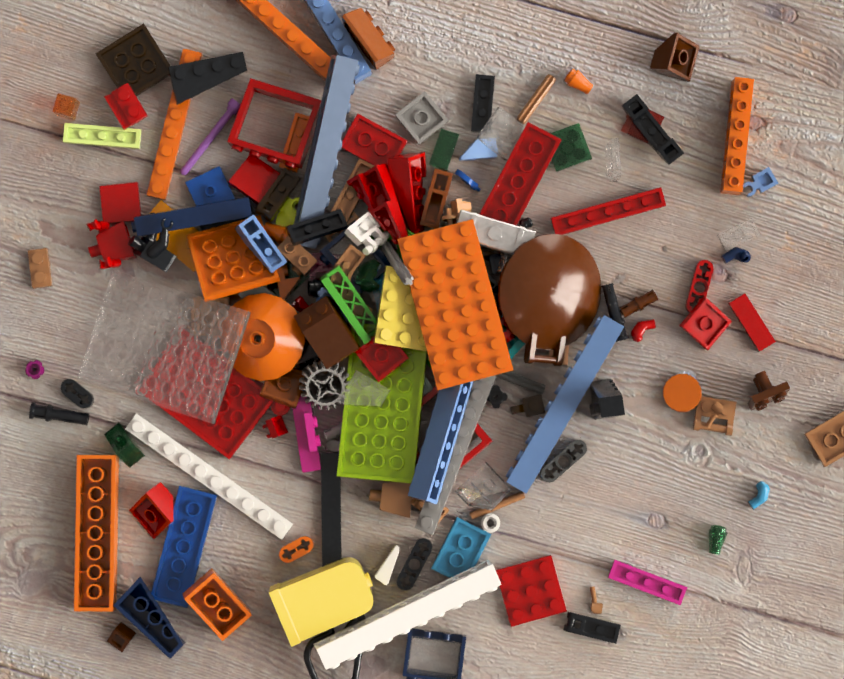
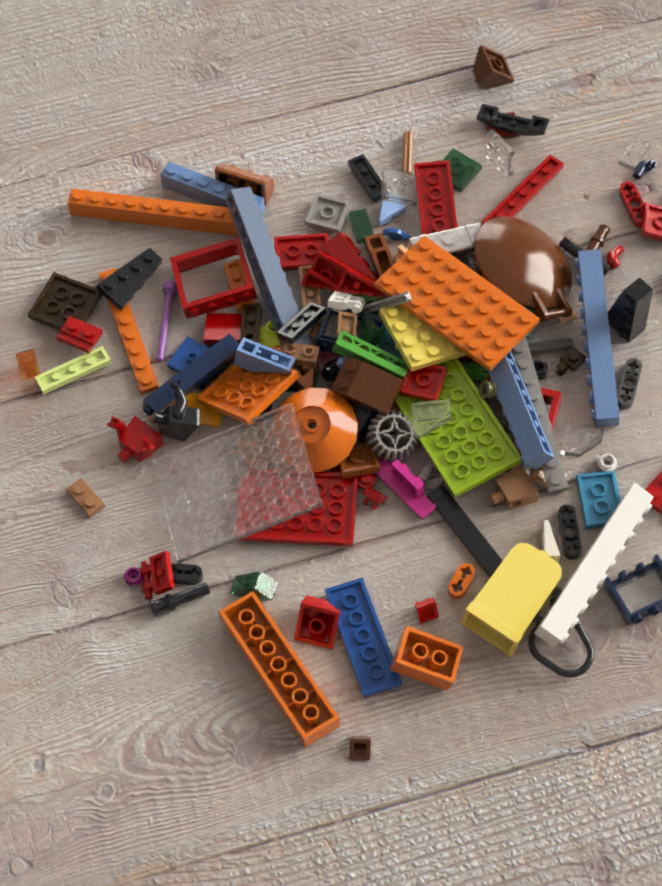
camera: 30 degrees left, 25 degrees down
red tile [99,182,141,224] -> none
dark blue wedge [113,576,186,659] -> none
white plate [125,413,293,540] -> none
medium nougat bar [470,491,525,520] -> none
orange cone [564,68,593,94] -> none
orange brick [720,77,754,195] -> none
medium blue plate [743,167,778,197] -> none
none -> red plate [140,551,175,600]
none -> red tile [415,598,439,624]
none -> olive bush [479,381,497,399]

